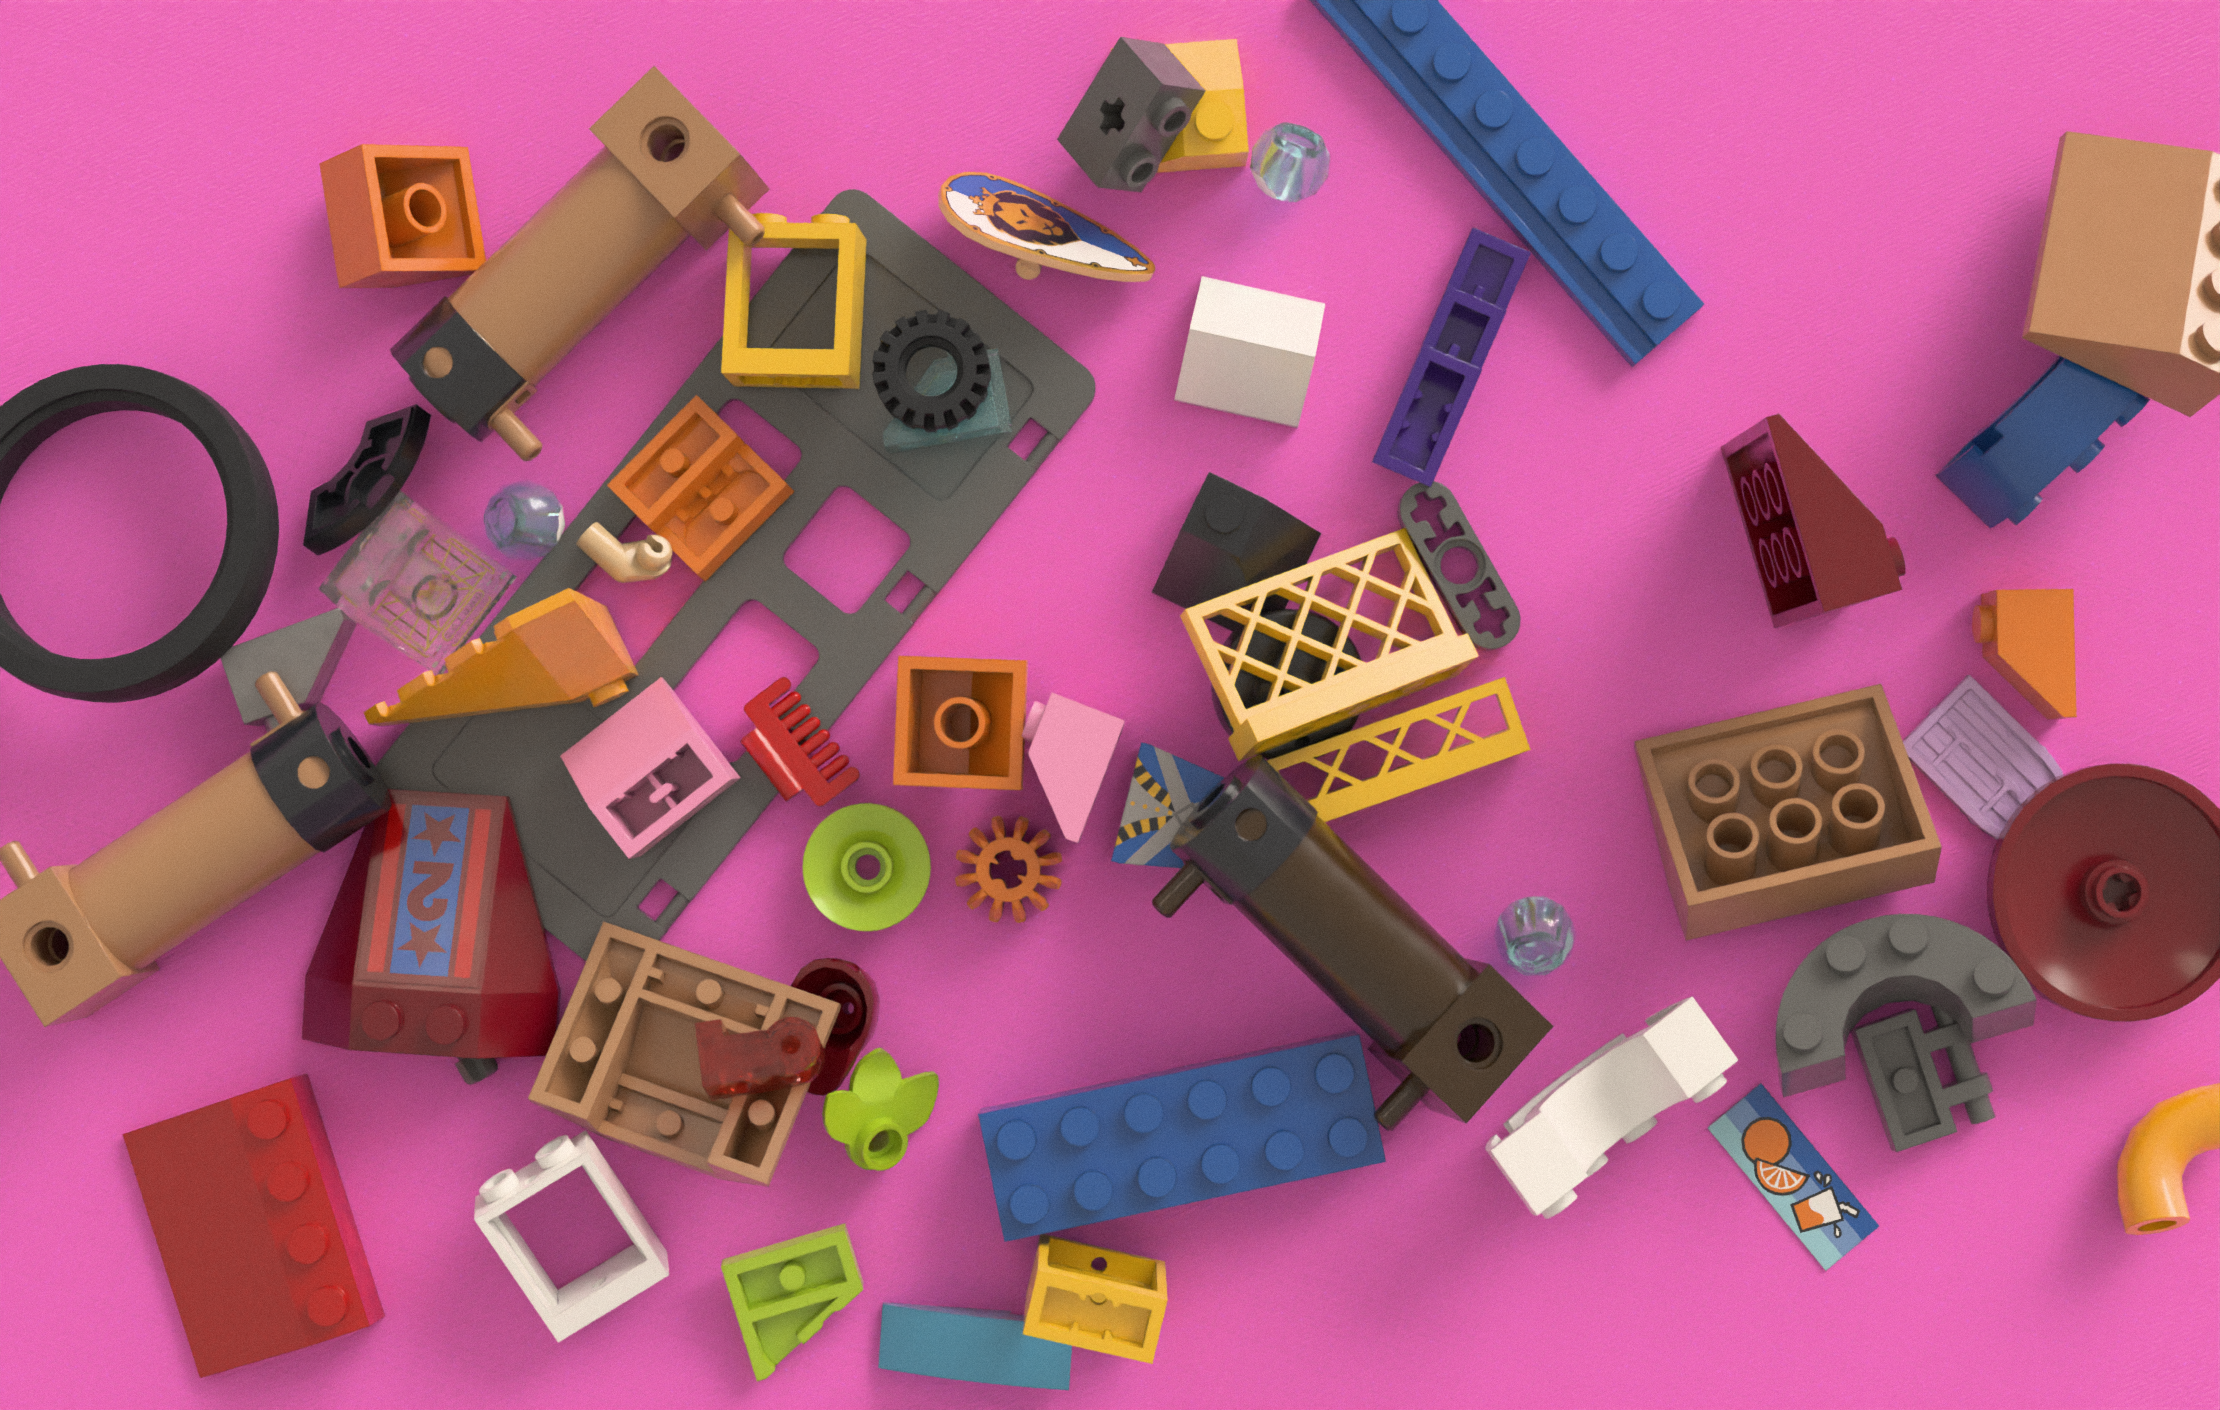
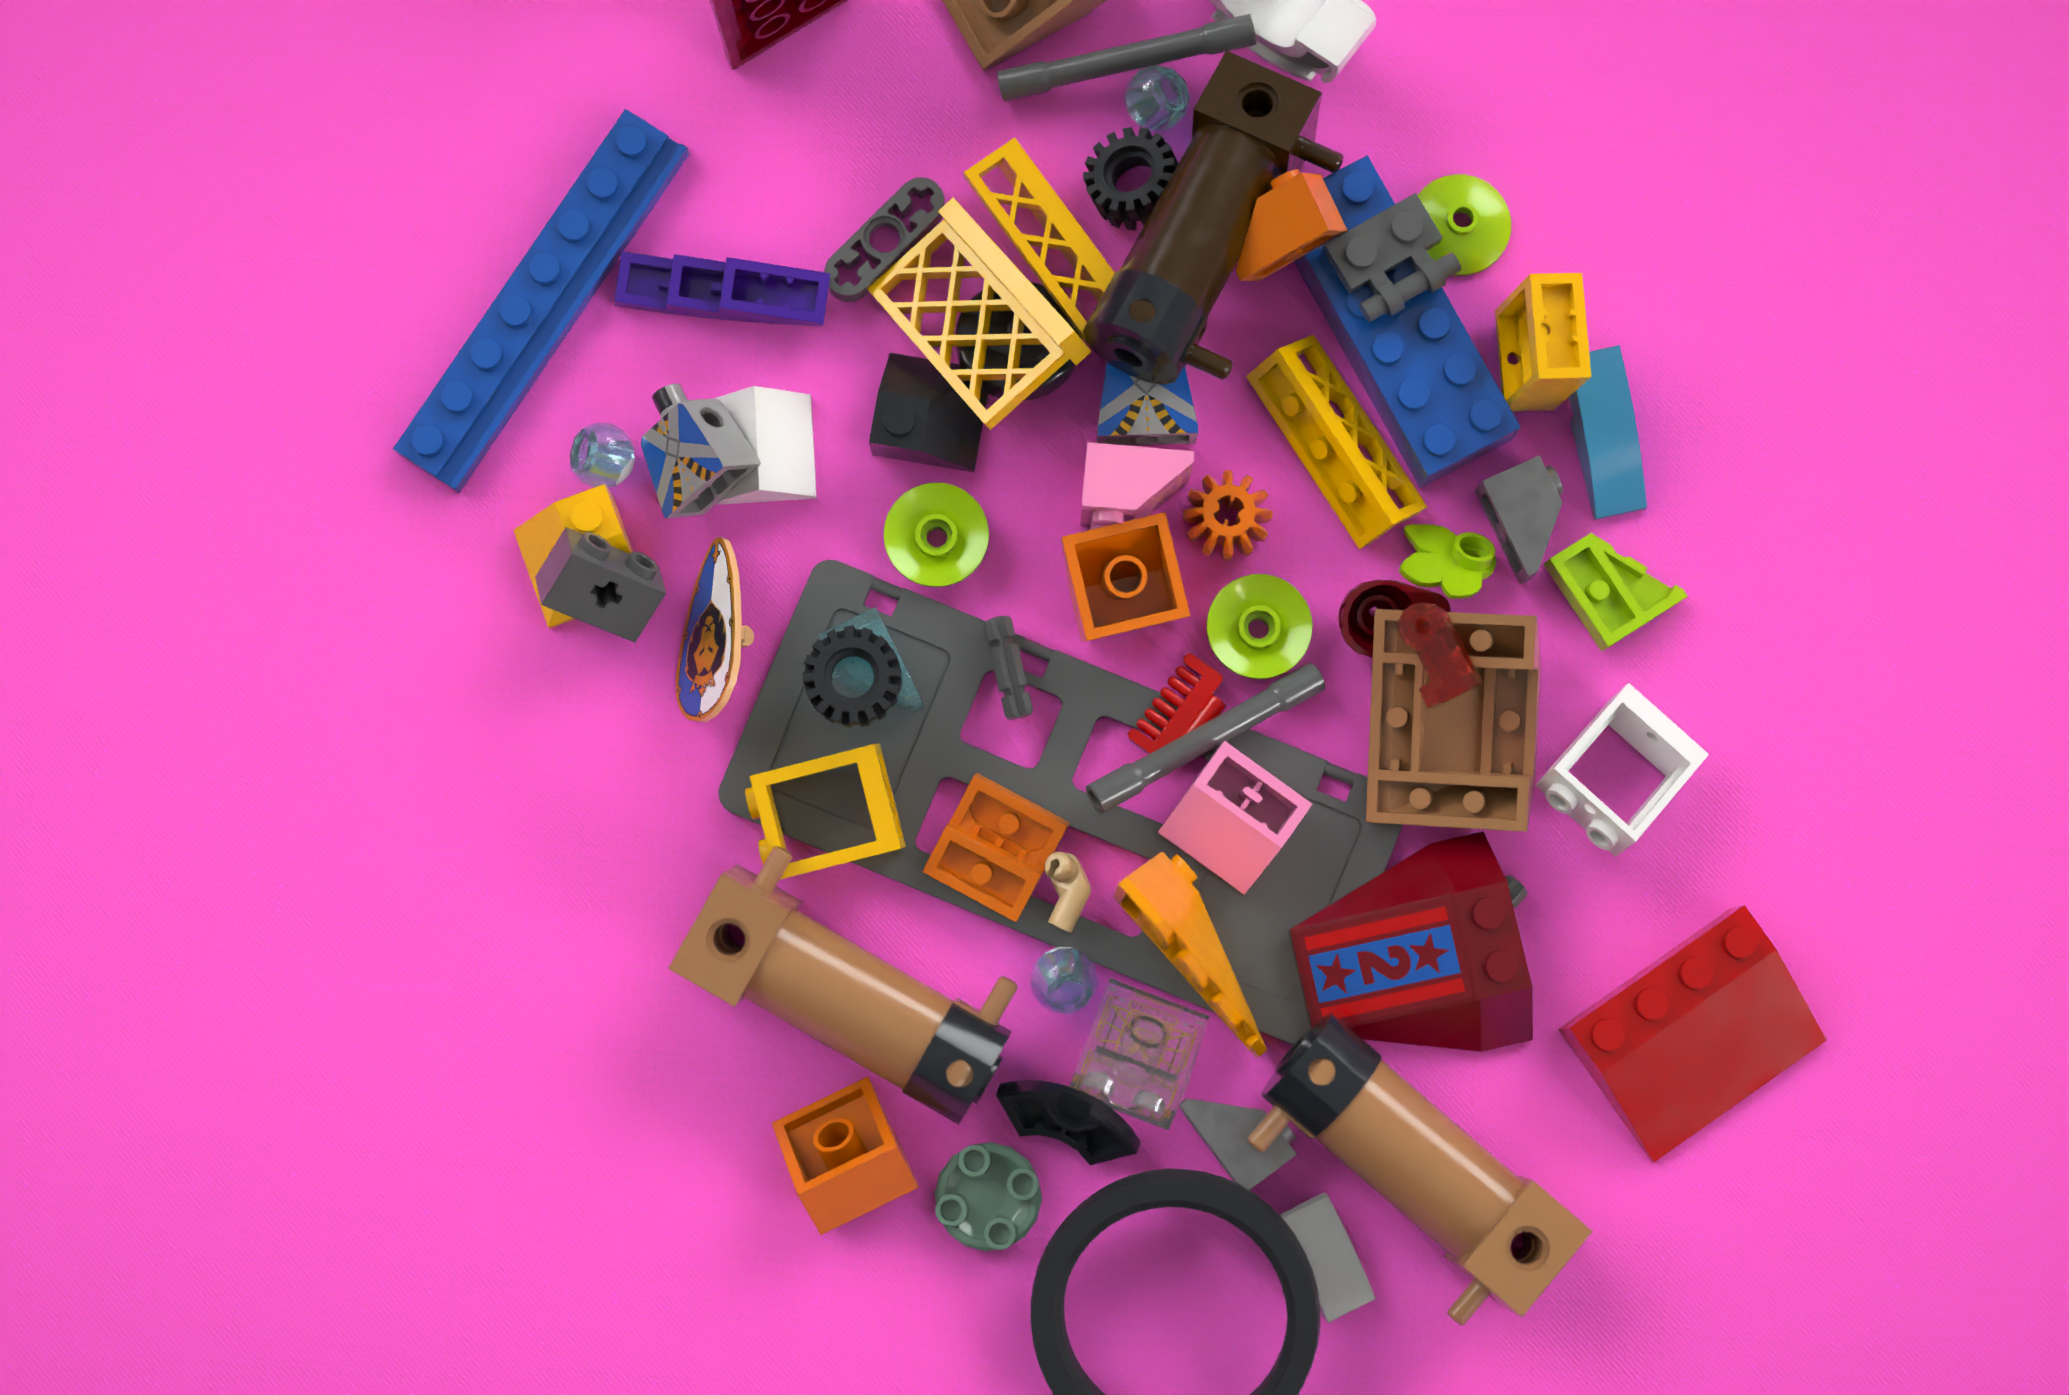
camera: 105 degrees left, 5 degrees down
none -> light grey torso [641,384,761,519]
none -> lime dish [884,483,989,587]
none -> sand green dish [935,1142,1042,1251]
none -> dark grey axle [984,616,1033,720]
none -> dark grey piece [997,14,1257,101]
none -> black tyre [1083,127,1179,230]
none -> dark grey piece [1086,663,1325,814]
none -> orange slope [1236,169,1348,281]
none -> yellow fence [1246,334,1427,550]
none -> light grey slope [1279,1192,1376,1323]
none -> dark grey plate [1322,193,1462,322]
none -> lime dish [1417,174,1511,276]
none -> flat silver slope [1475,455,1563,584]

